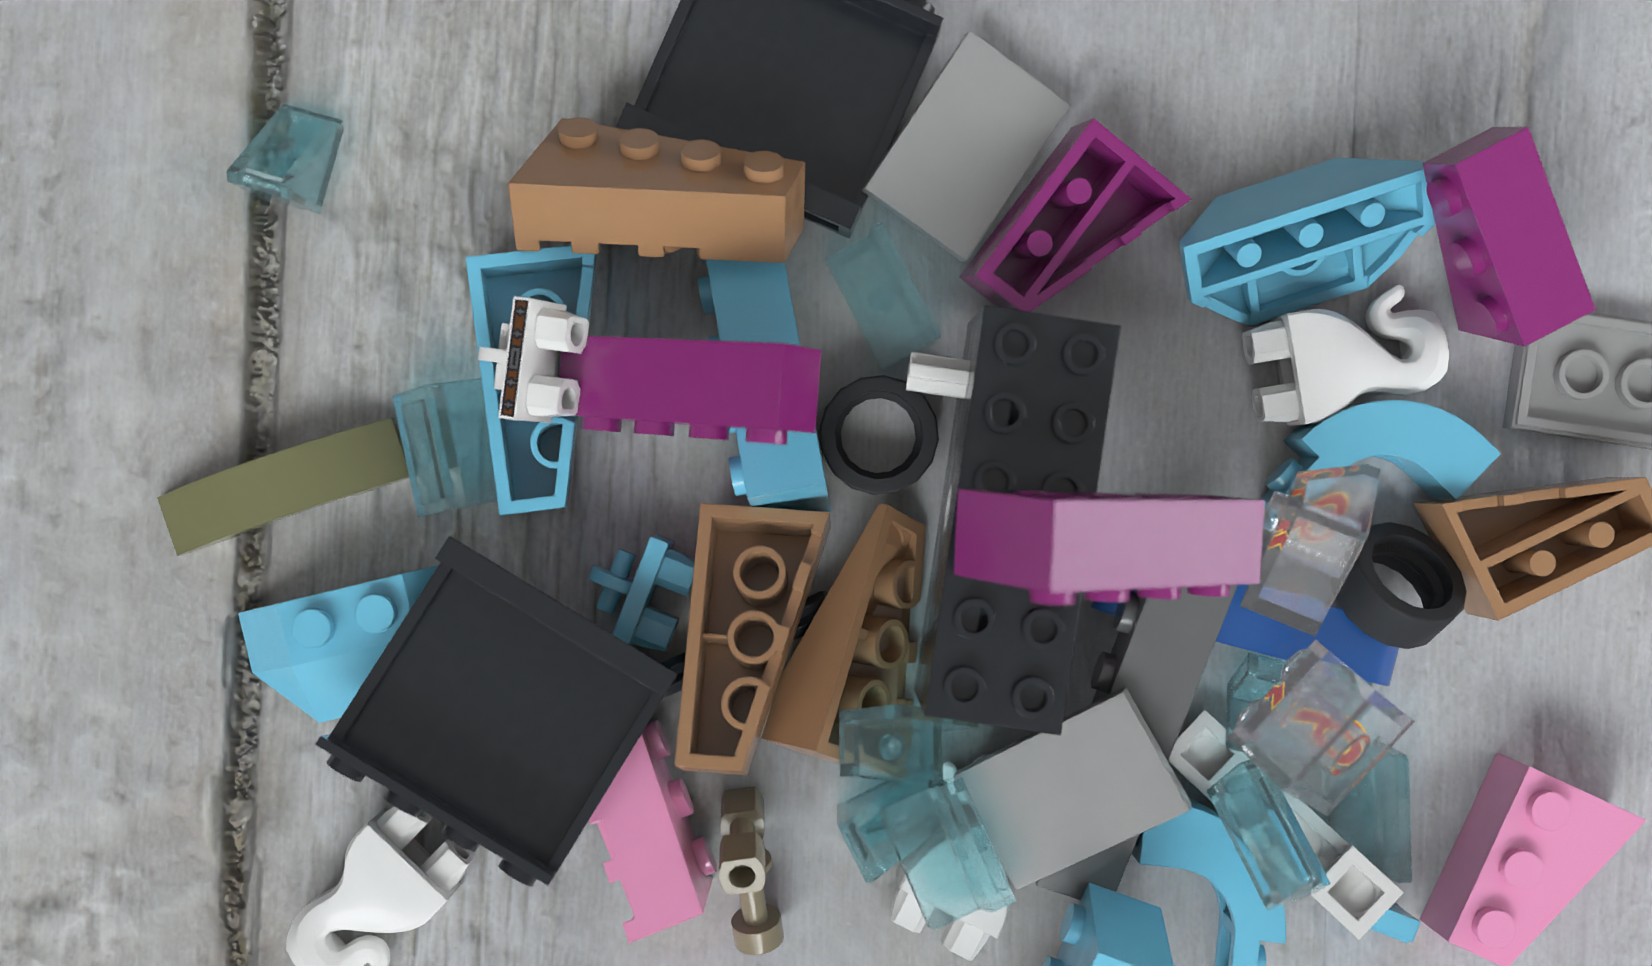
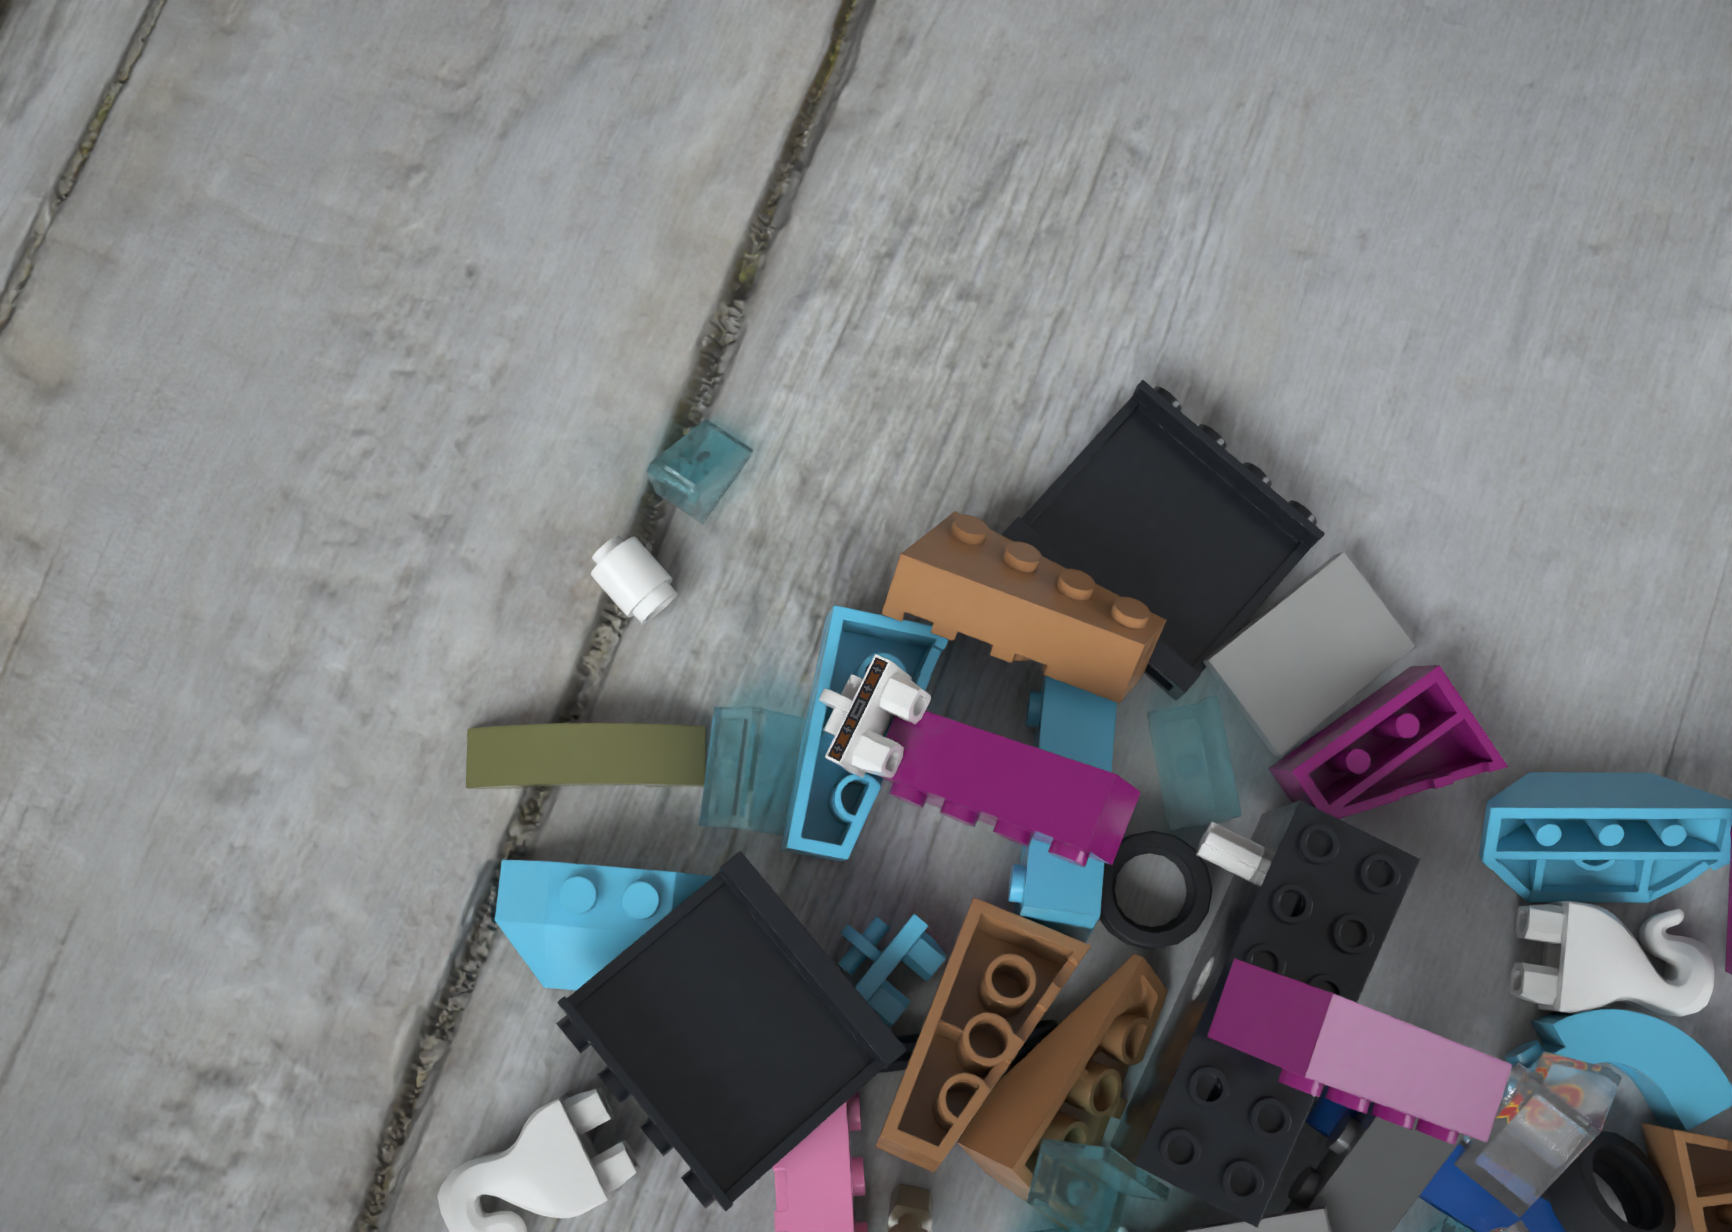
camera: 20 degrees right, 10 degrees down
none -> white brick [591,535,678,625]

